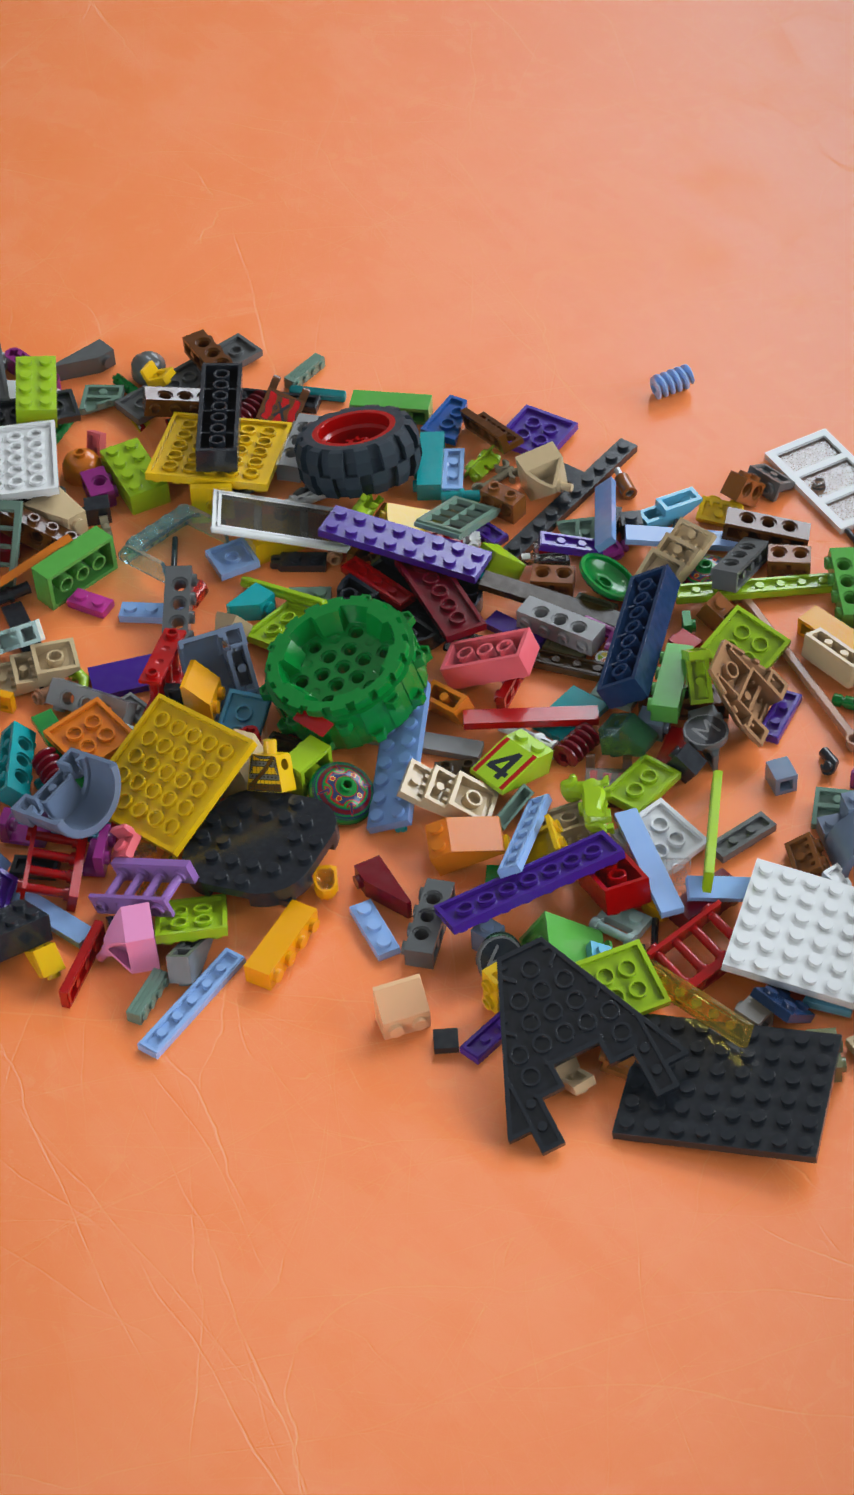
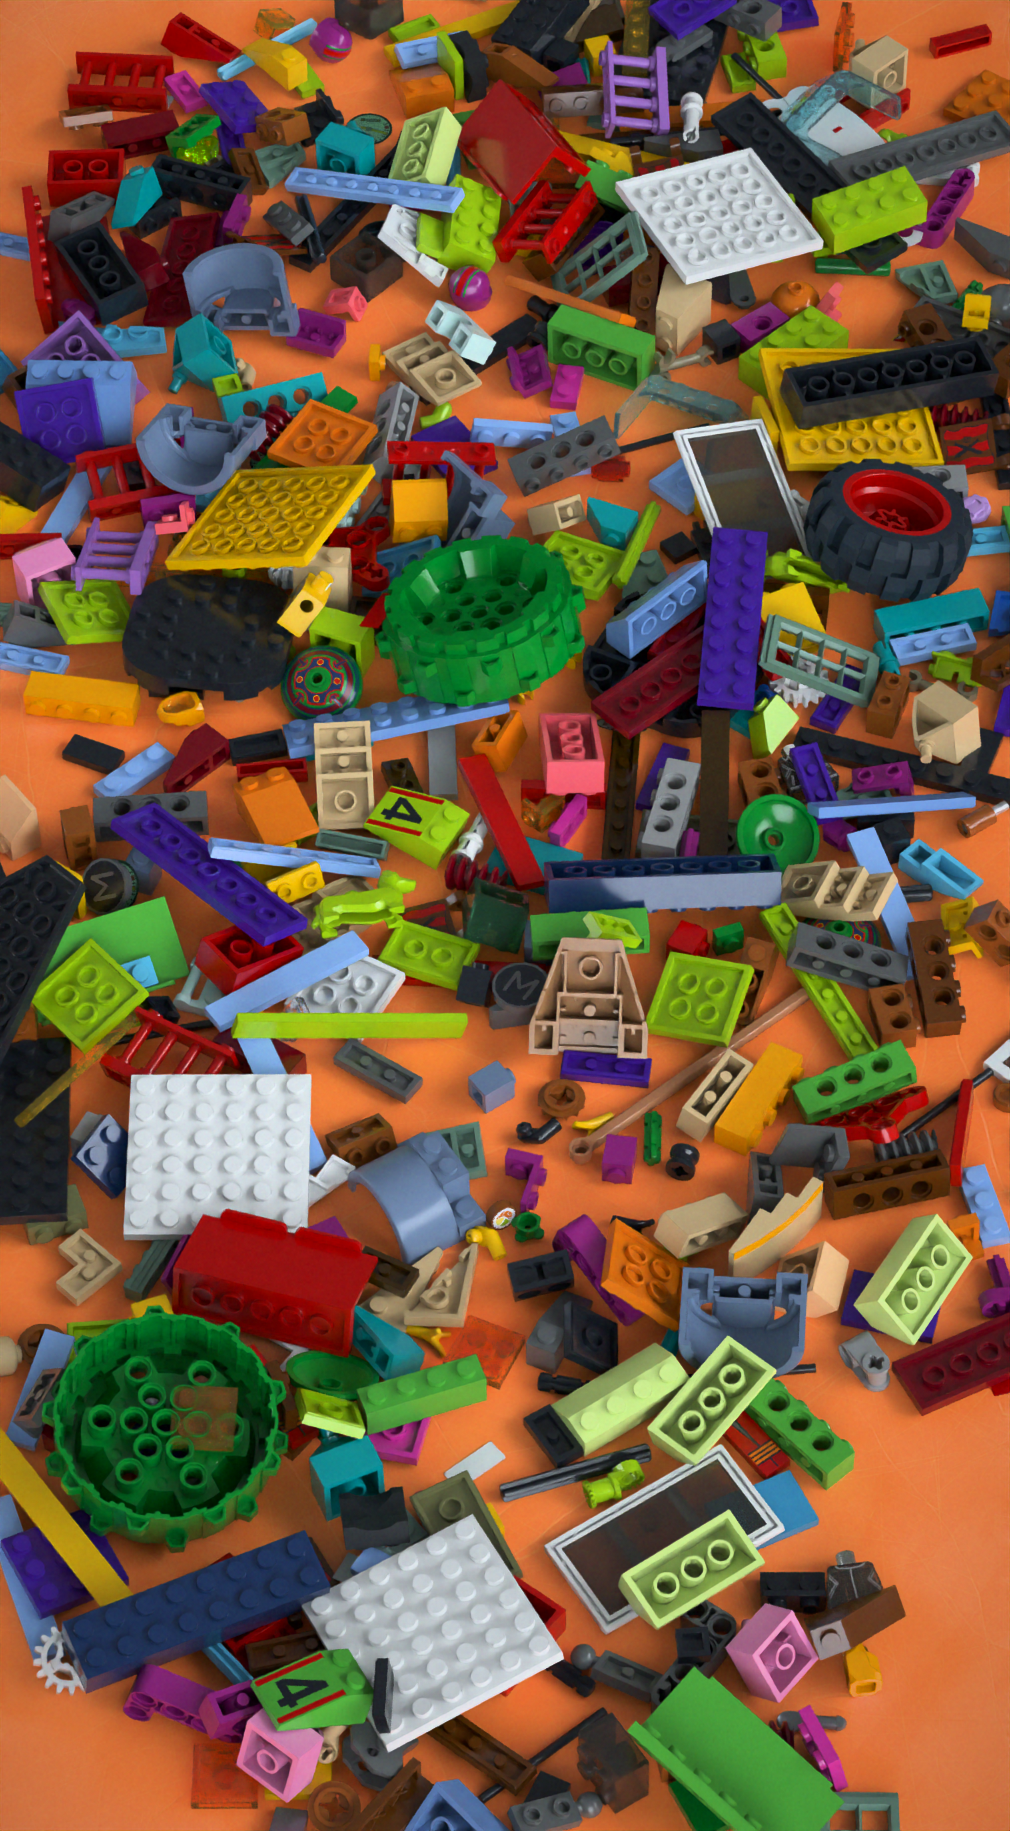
camera: 70 degrees right, 5 degrees up
none -> dark orange brick [59,805,98,872]
none -> black tile [62,734,125,775]
none -> black tile [228,729,288,766]
none -> red piece [236,757,308,783]
none -> light blue plate [470,418,553,449]
none -> magenta bracket [506,344,553,399]
none -> clear yellow bracket [521,794,565,834]
none -> black wheel [526,321,548,352]
none -> dark orange gear [538,1079,586,1121]
none -> dark pink plate [548,793,587,848]
none -> yellow bar [572,1112,614,1136]
none -> medium blue slope [606,560,708,659]
none -> black tile [660,531,697,564]
none -> magenta bracket [852,761,914,796]

